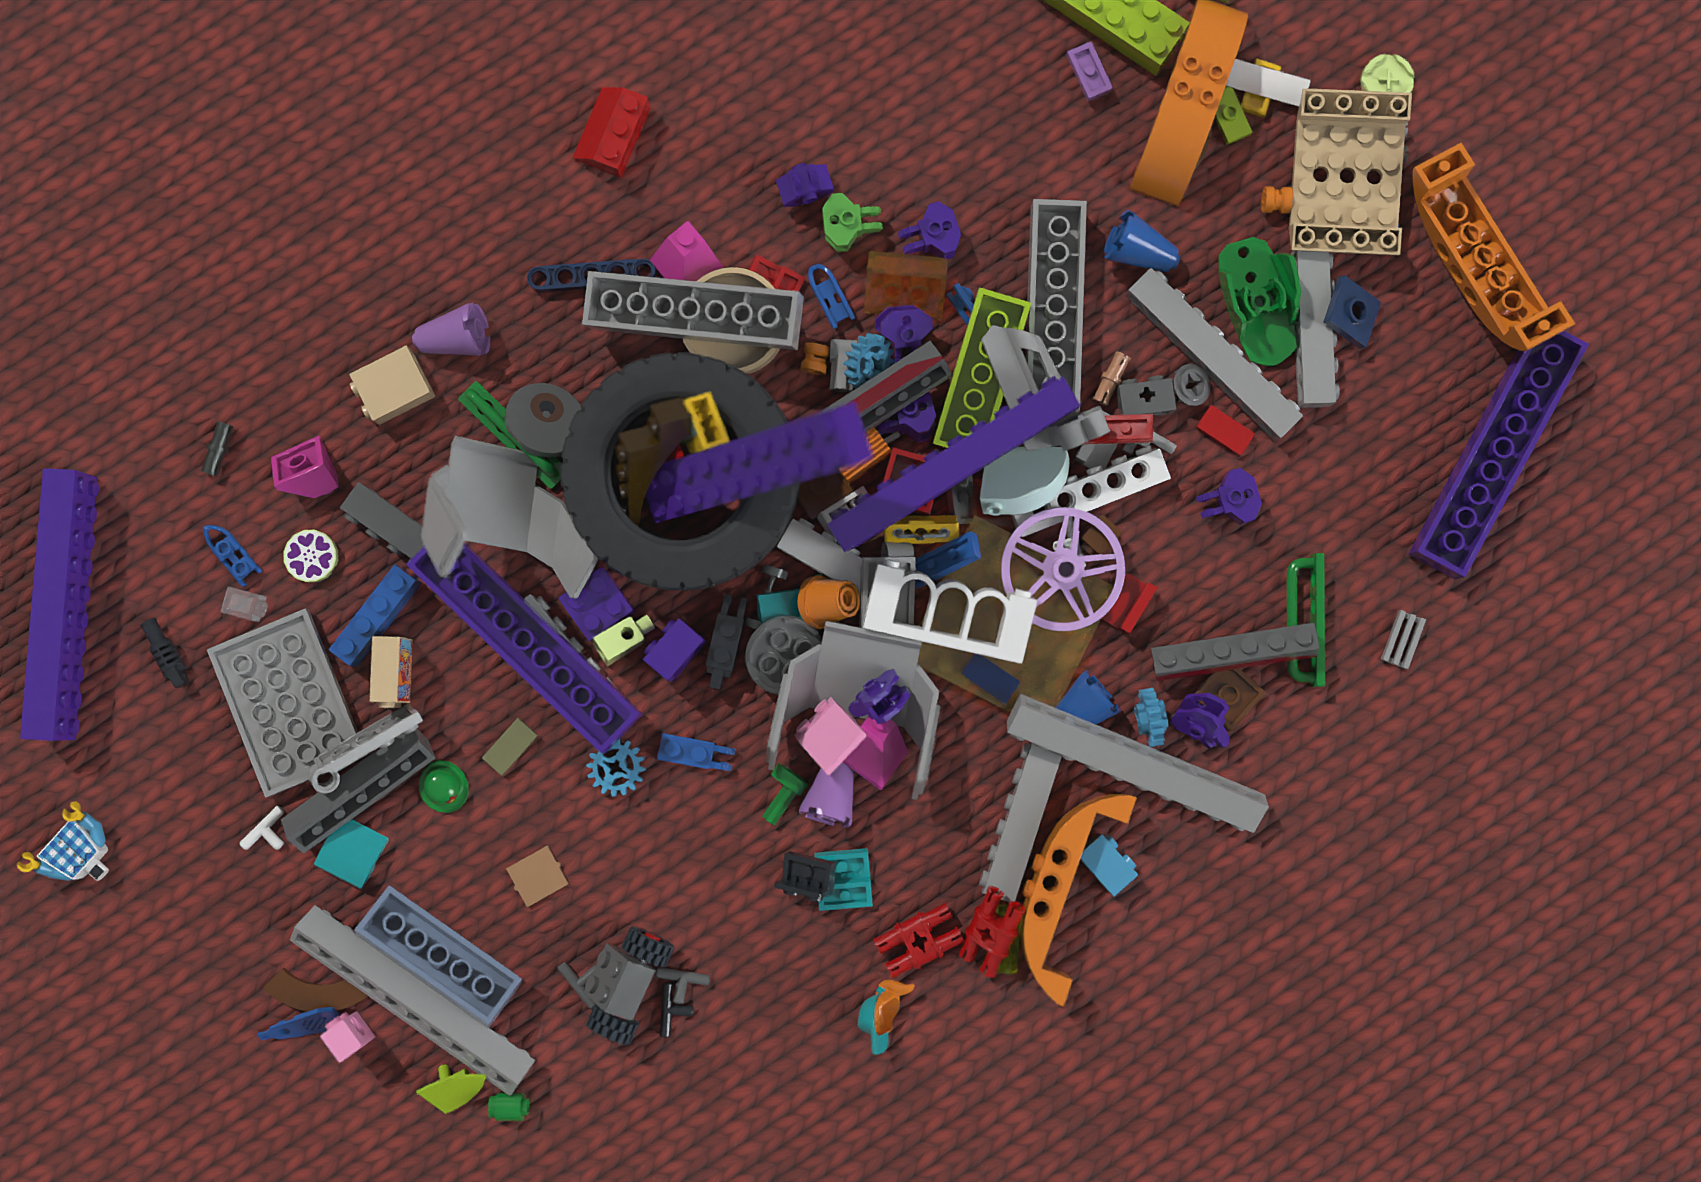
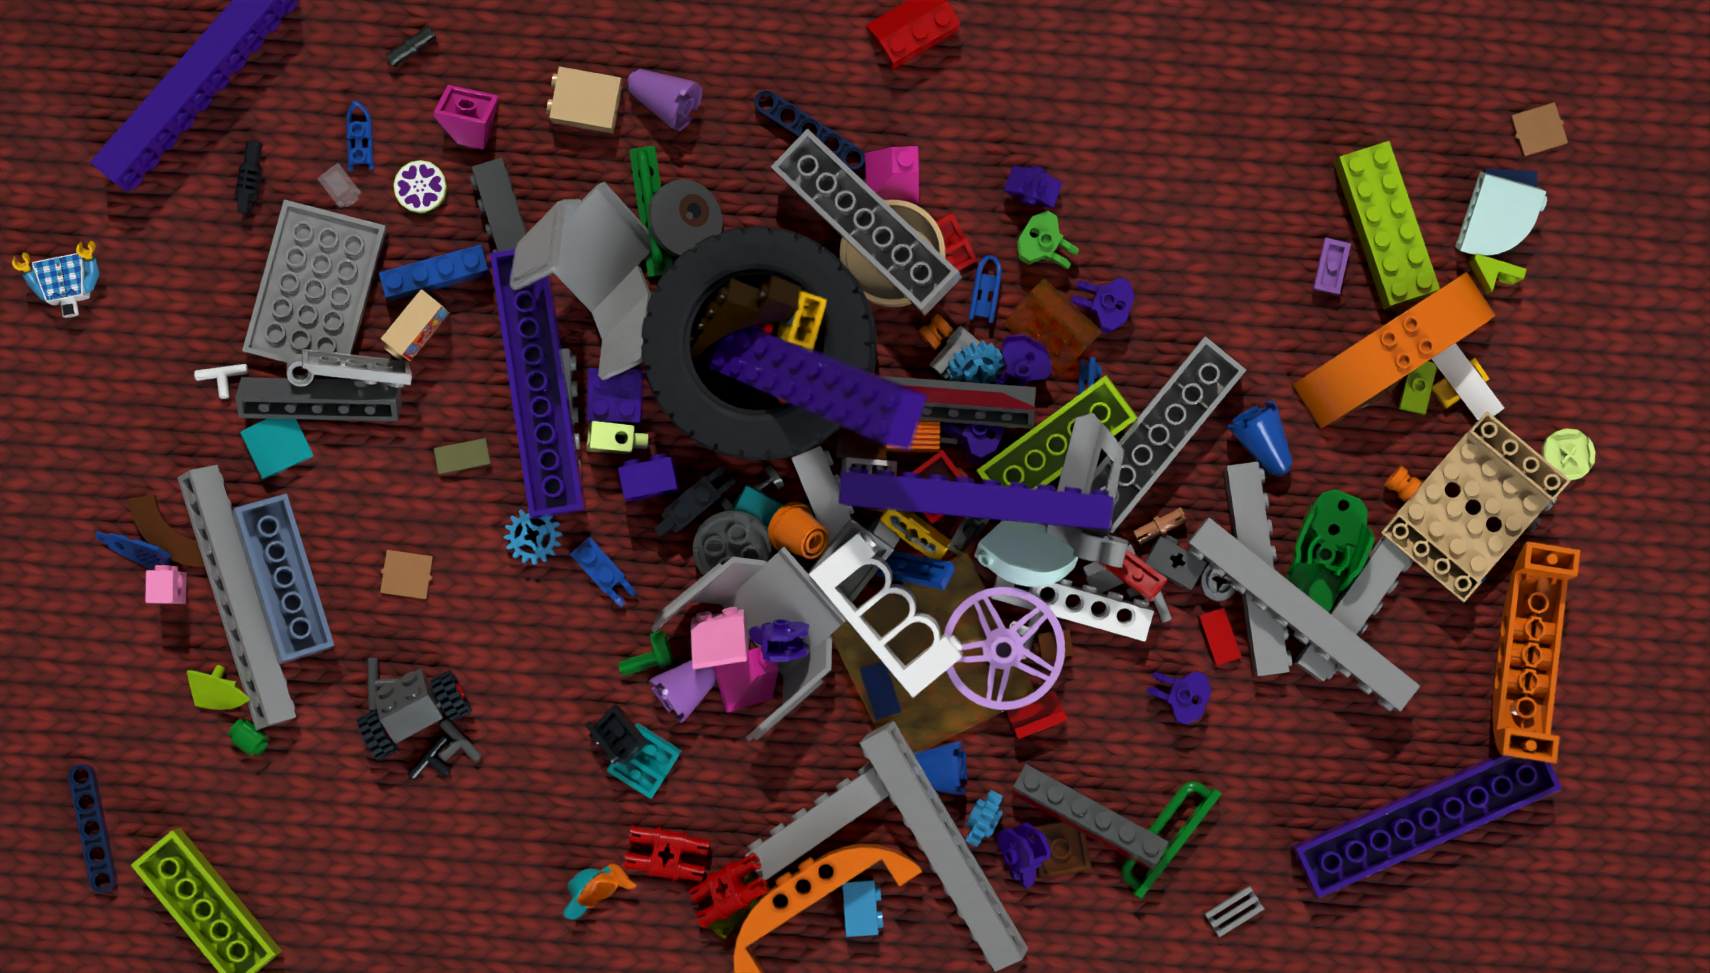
camera: 30 degrees right, 0 degrees up
green hat [419,760,469,813] -> none
dark blue piece [1323,275,1381,349] -> none
none -> light grey brick [1186,518,1420,712]

